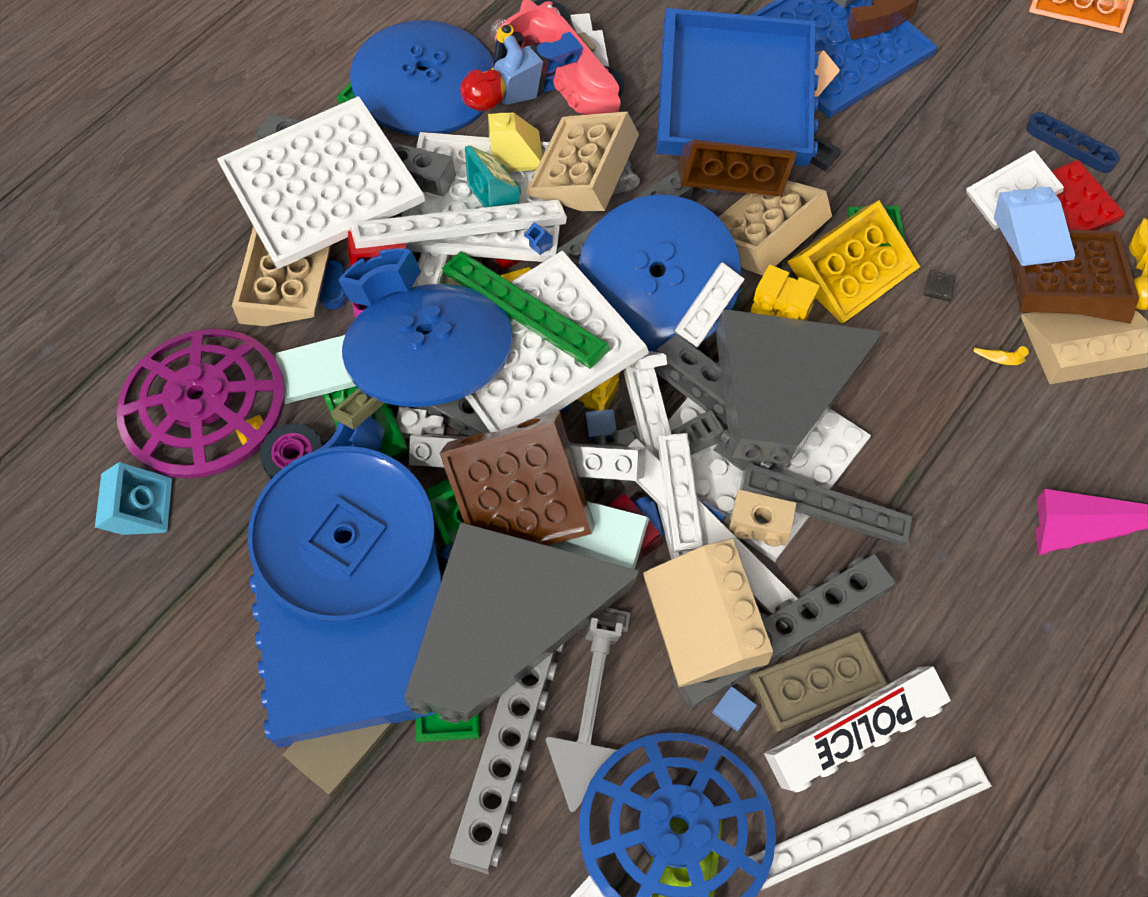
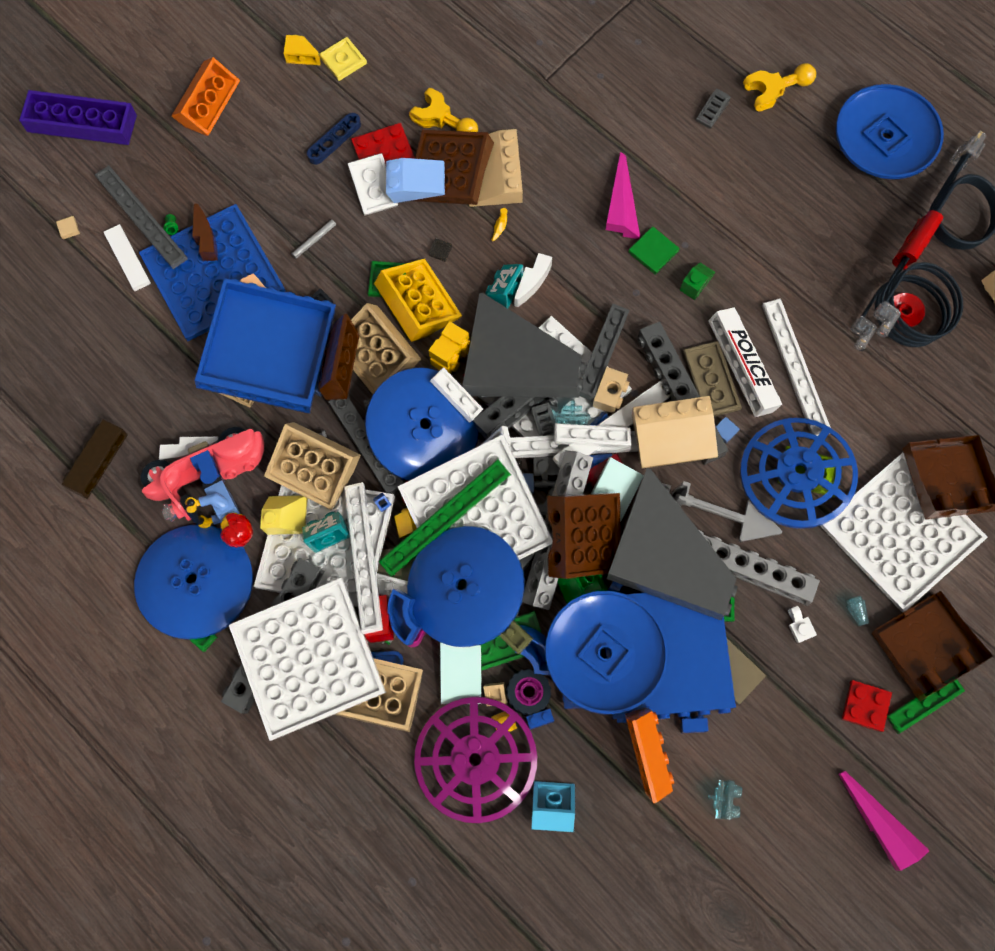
camera: 80 degrees left, 10 degrees up
none -> light grey bar [291,219,336,259]
none -> tan plate [483,682,508,706]
none -> teal slope [485,264,523,308]
none -> white slope [514,253,552,307]
none -> blue piece [526,709,554,730]
none -> clear light blue hips [555,400,590,425]
none -> orange slope [625,707,674,803]
none -> green tile [628,226,680,275]
none -> green slope [680,262,715,300]
none -> blue piece [680,716,709,733]
none -> clear light blue hips [708,780,742,820]
none -> white plate [788,606,817,643]

